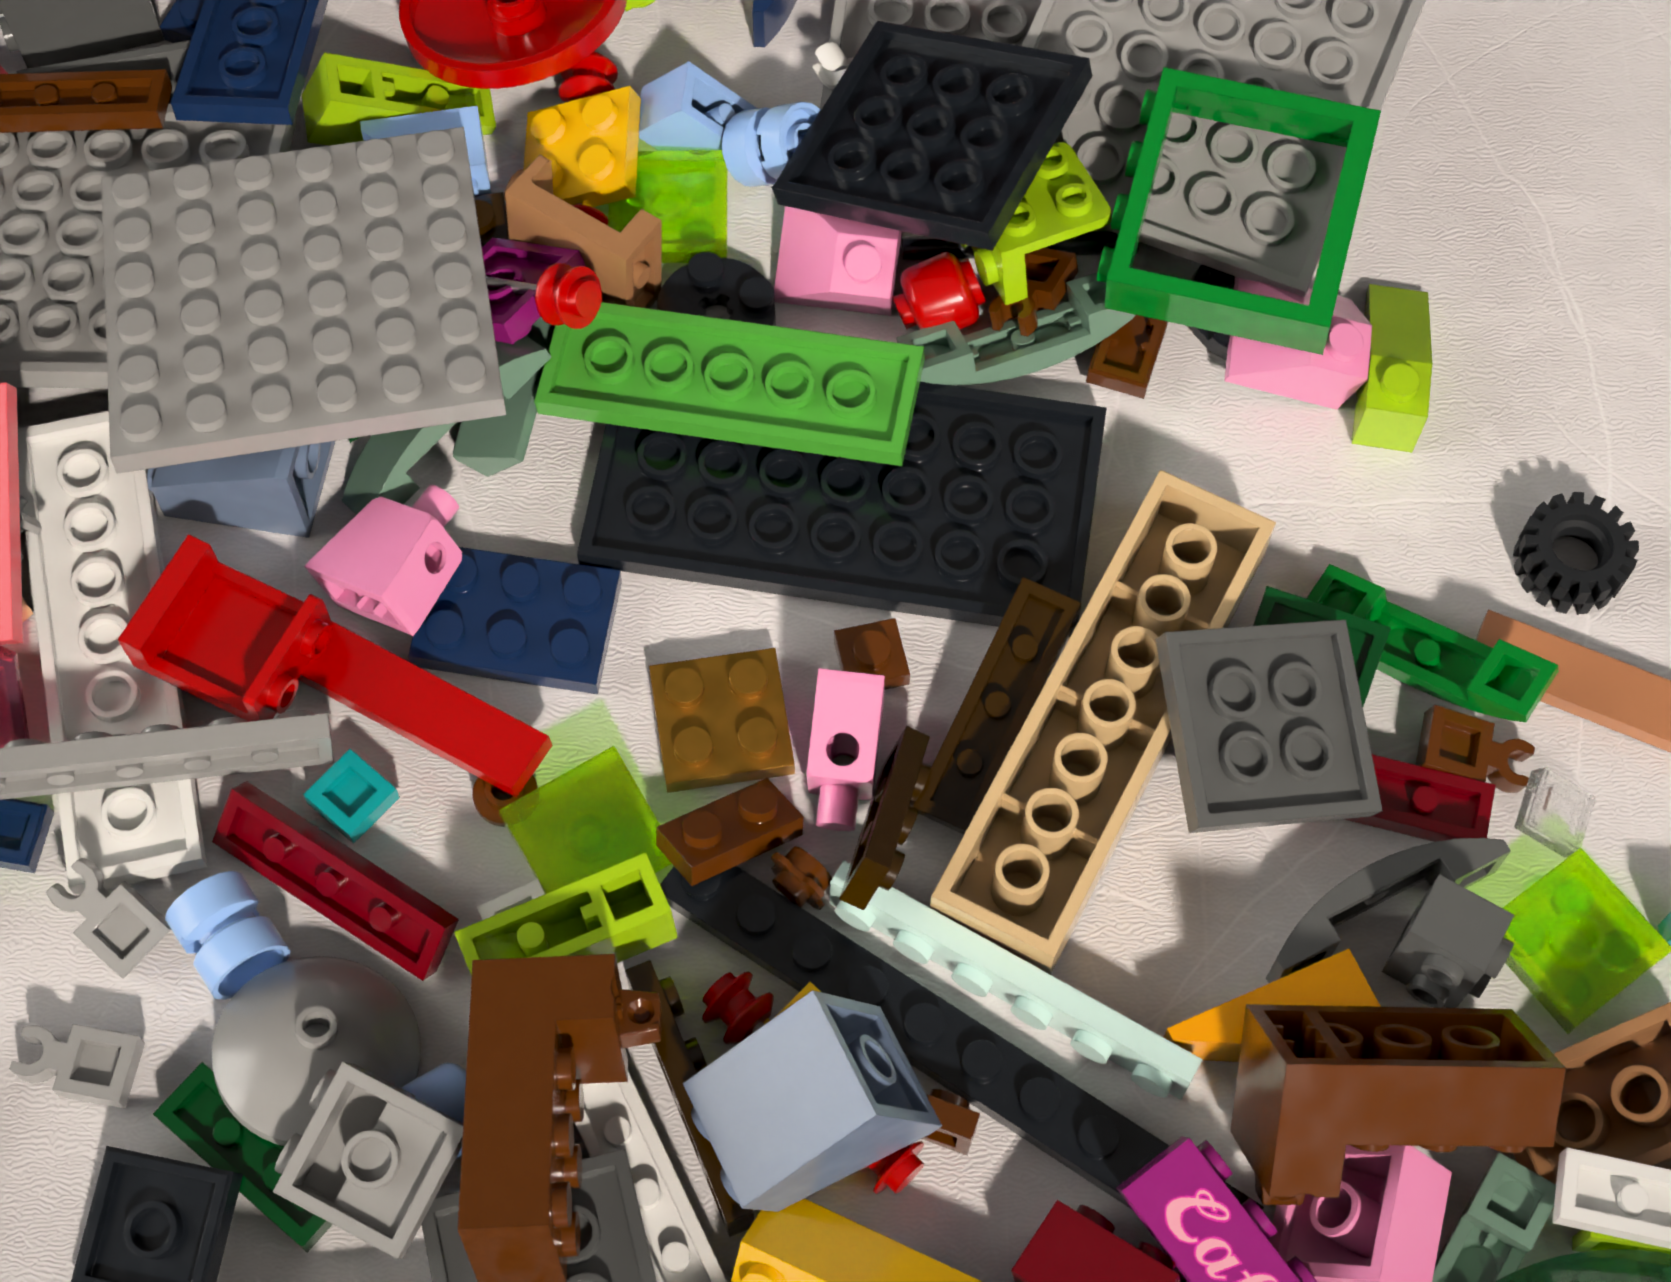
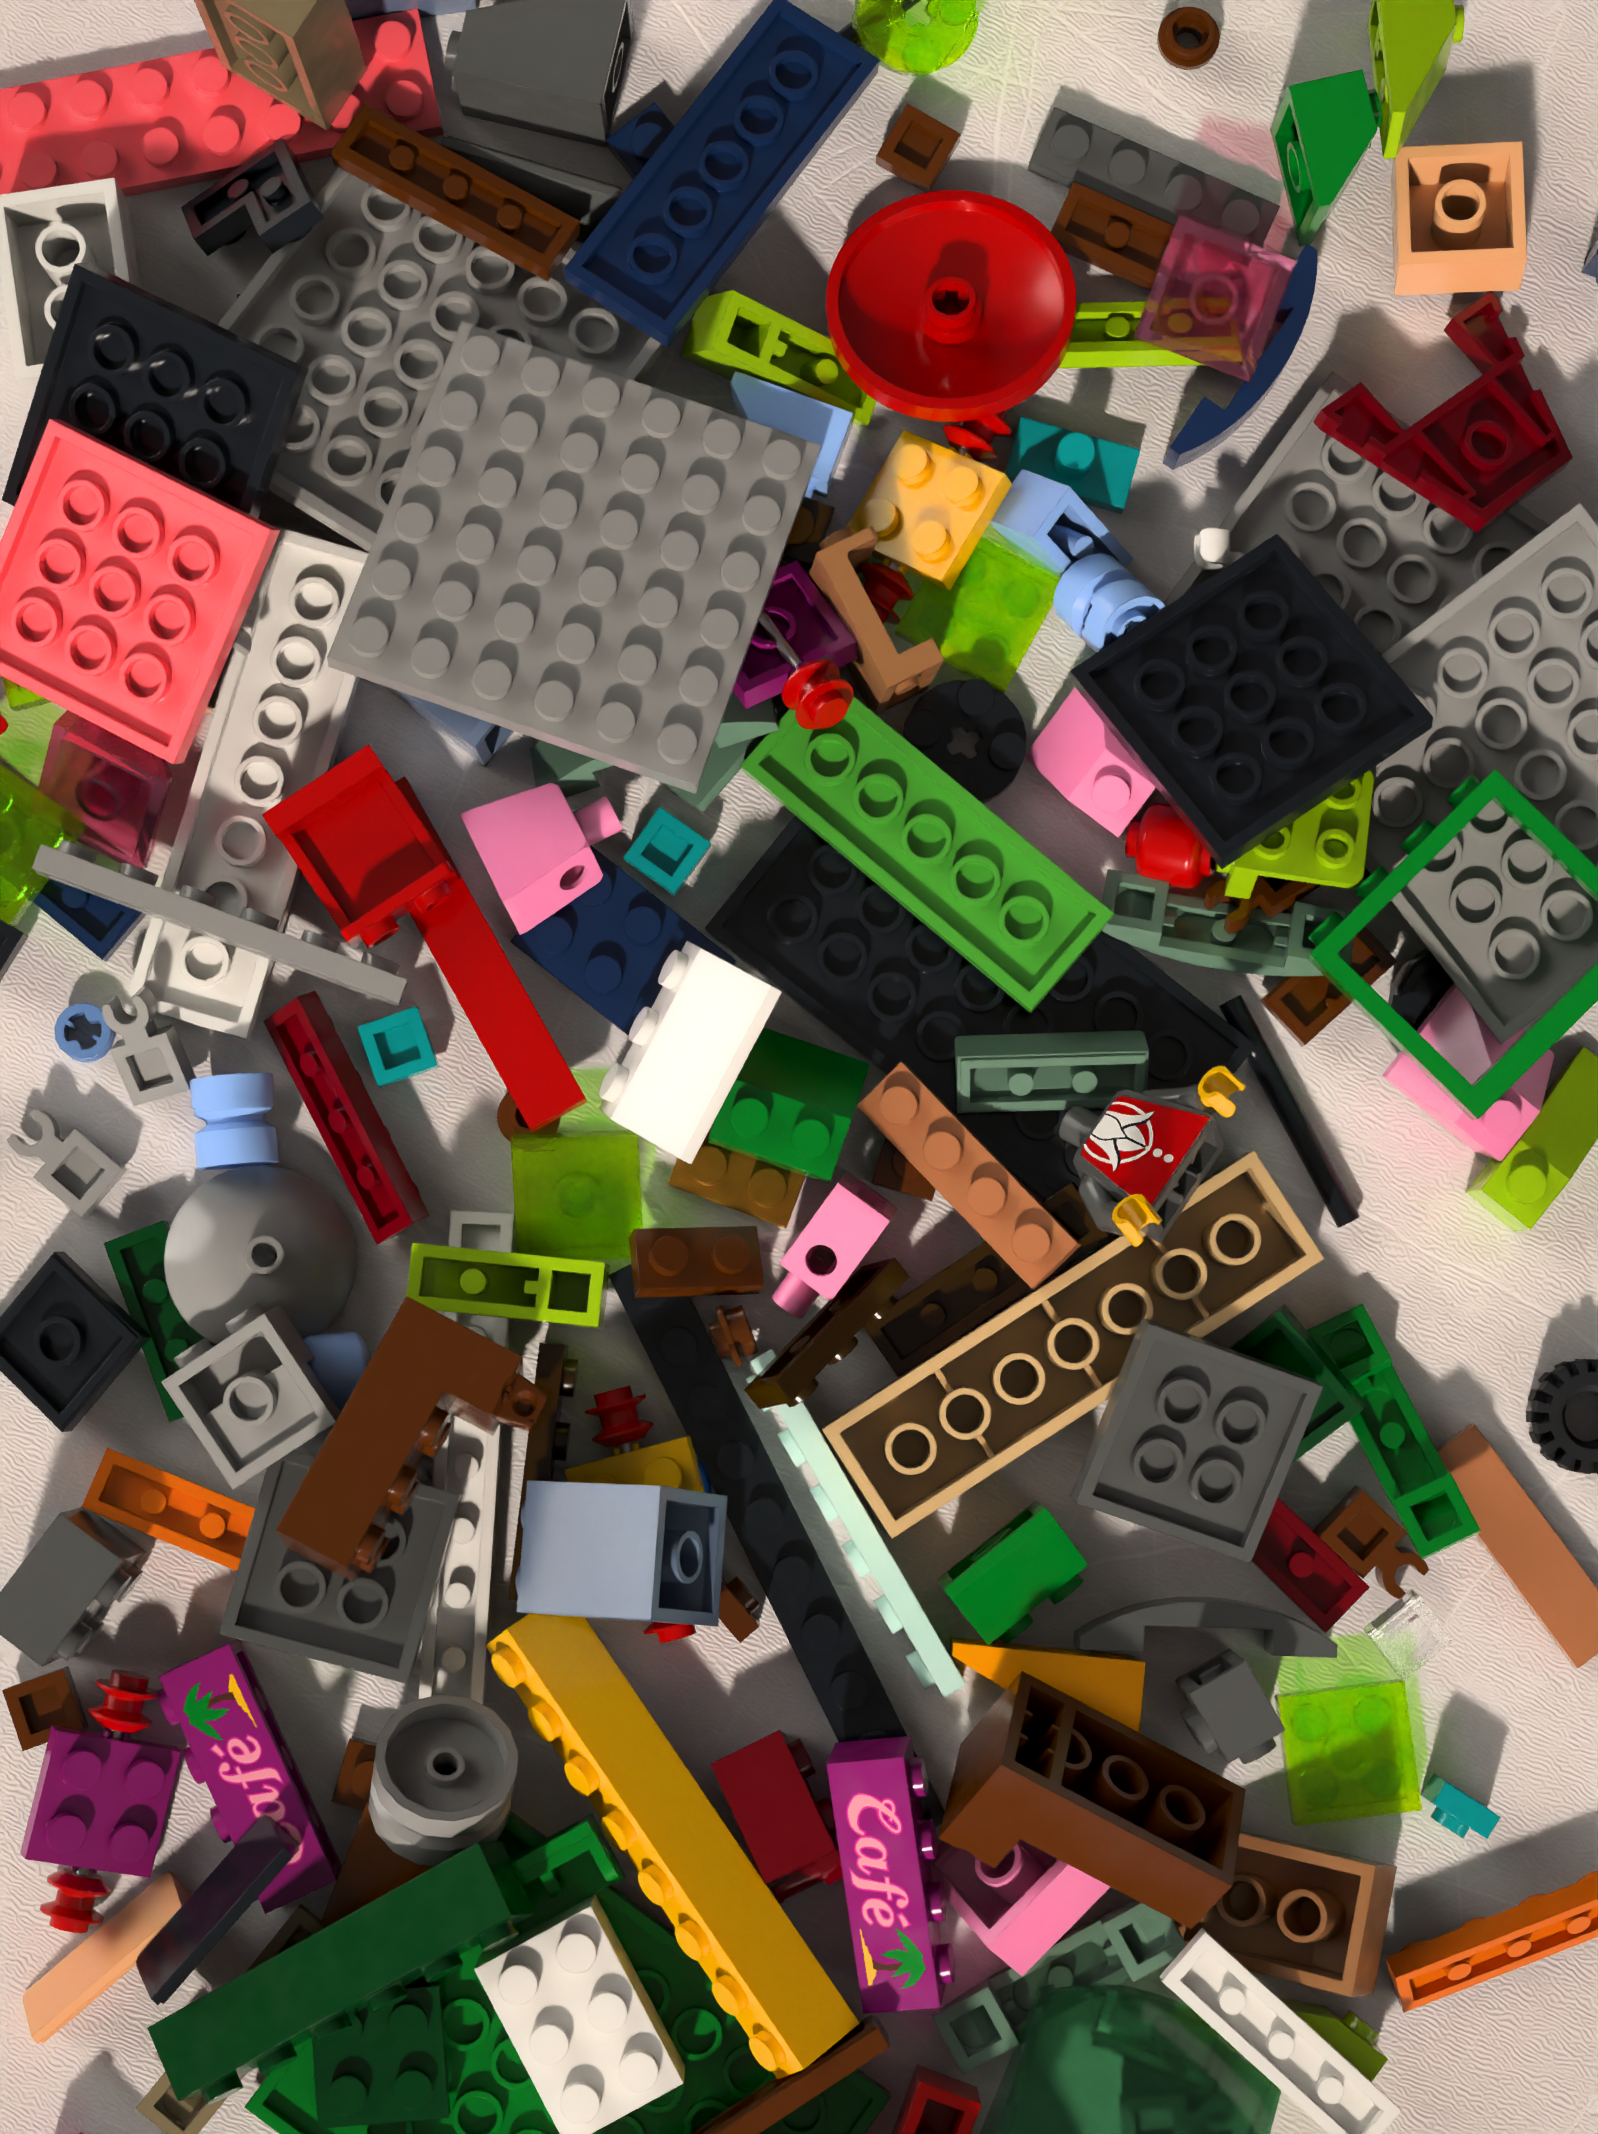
camera: 25 degrees right, 20 degrees up
none -> medium blue bush [54,1003,115,1063]
none -> white slope [599,941,782,1164]
none -> teal plate [623,807,711,896]
none -> green slope [708,1027,870,1184]
none -> nougat plate [856,1062,1081,1290]
none -> green slope [937,1500,1089,1645]
none -> sand green slope [955,1030,1149,1113]
none -> teal tile [1005,417,1140,514]
none -> torso [1059,1066,1246,1247]
none -> black bar [1219,995,1360,1228]

